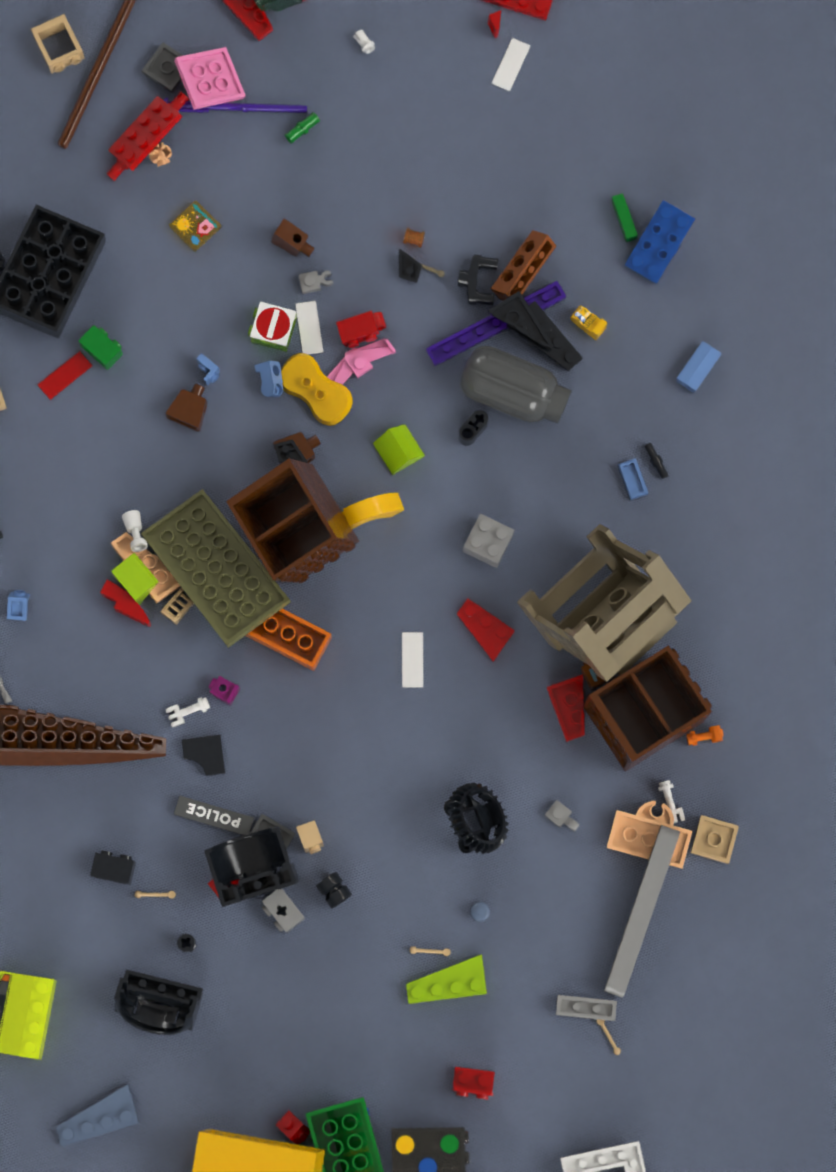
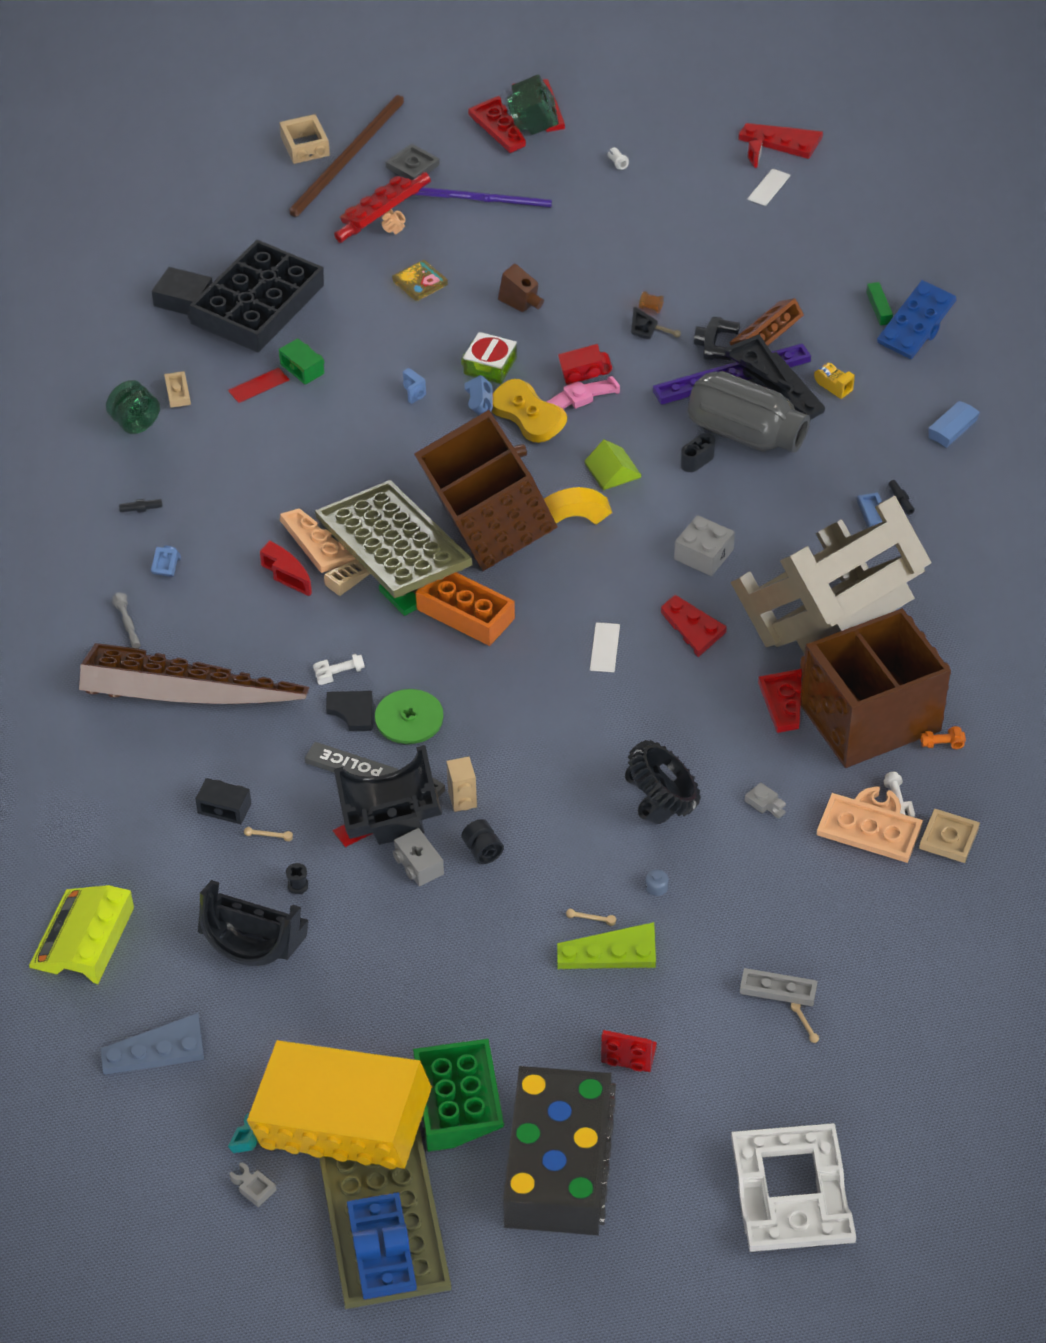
camera: 10 degrees right, 30 degrees down
lime slope [111,553,159,605] -> none
white piece [122,510,148,552] -> none
reddish brown torso [165,384,208,433] -> none
bright pink plate [174,47,246,110] -> none
magenta brick [209,675,240,706] -> none
green pin [284,112,320,144] -> none
white sticker [296,301,323,354] -> none
light grey plate [299,271,333,294] -> none
light grey beam [604,825,680,998] -> none
none -> bright green piece [375,689,444,744]

